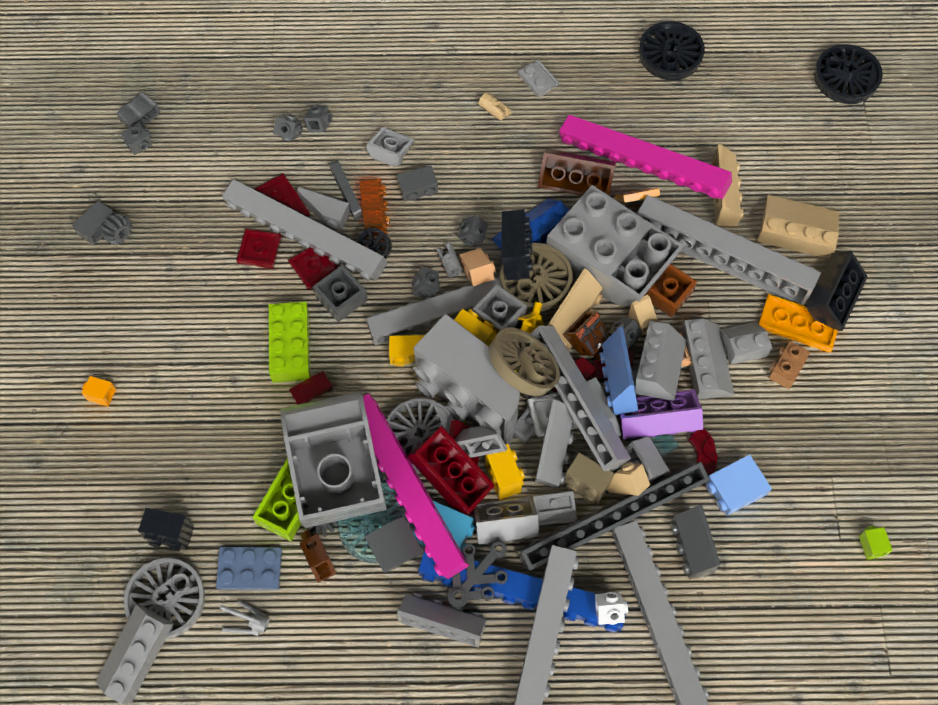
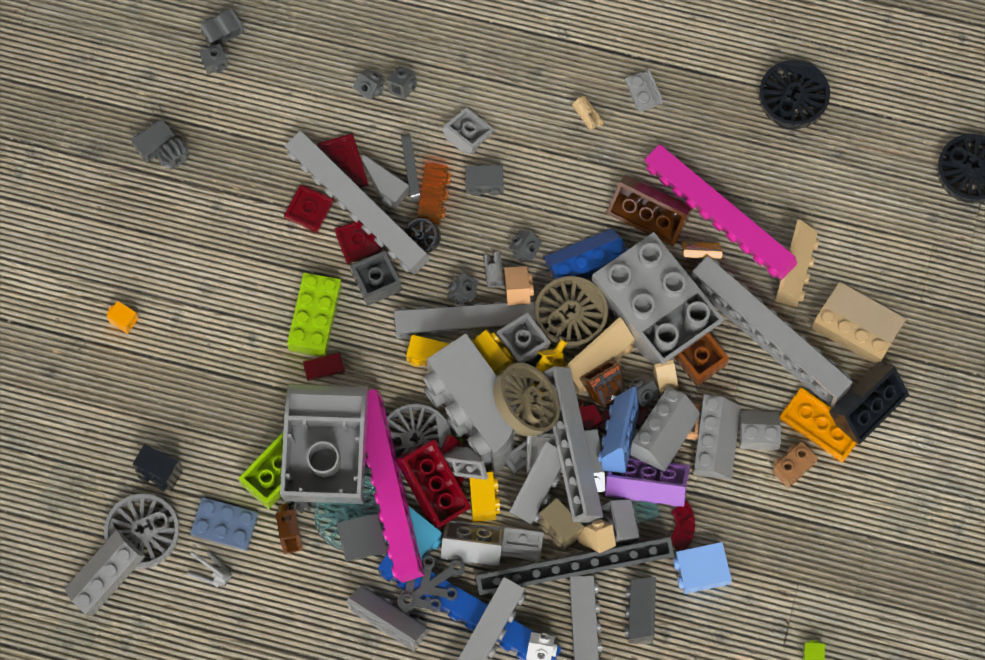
camera: 15 degrees right, 5 degrees up
black brick [501,209,533,280] -> none

